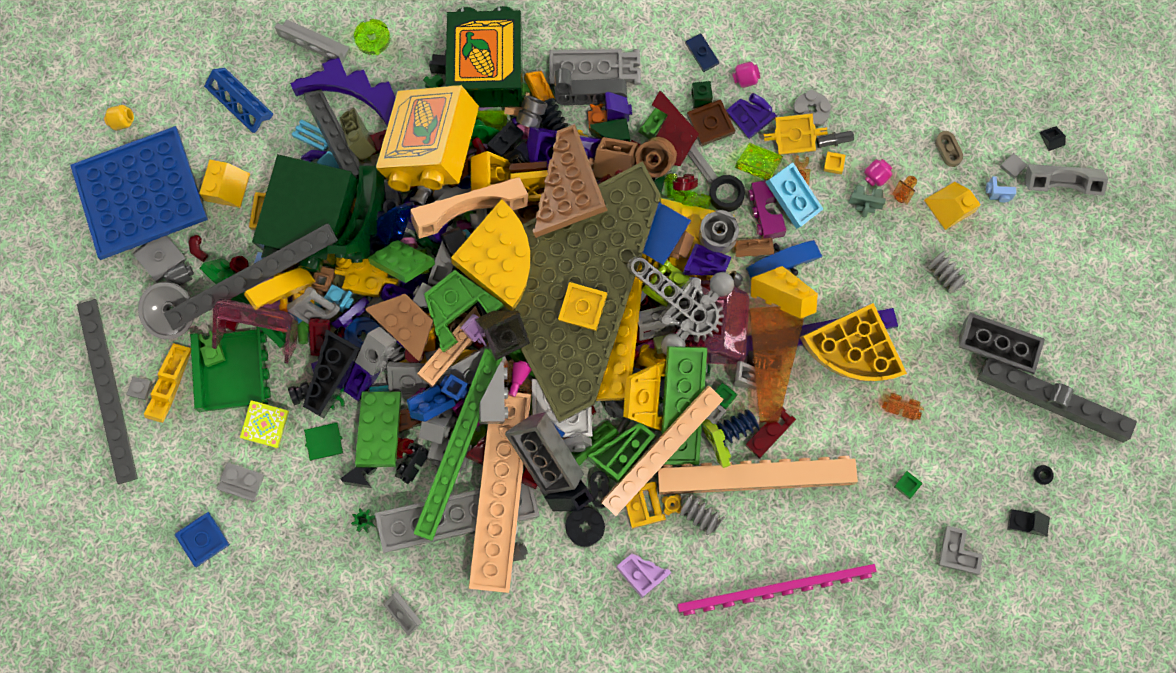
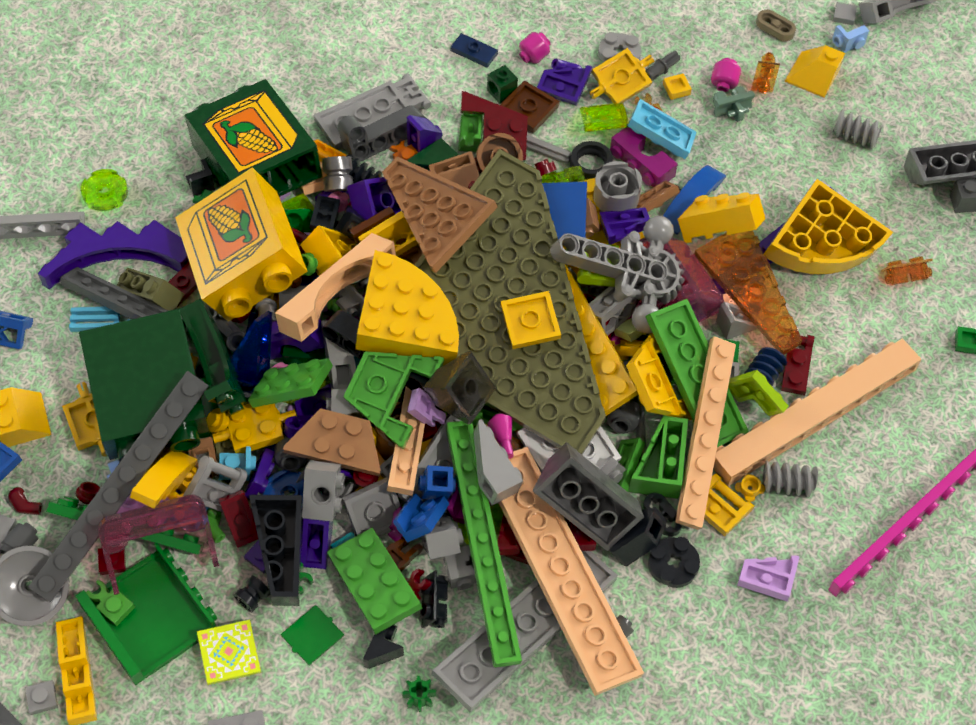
camera: 35 degrees left, 15 degrees down
none -> bright green plate [301,253,318,276]

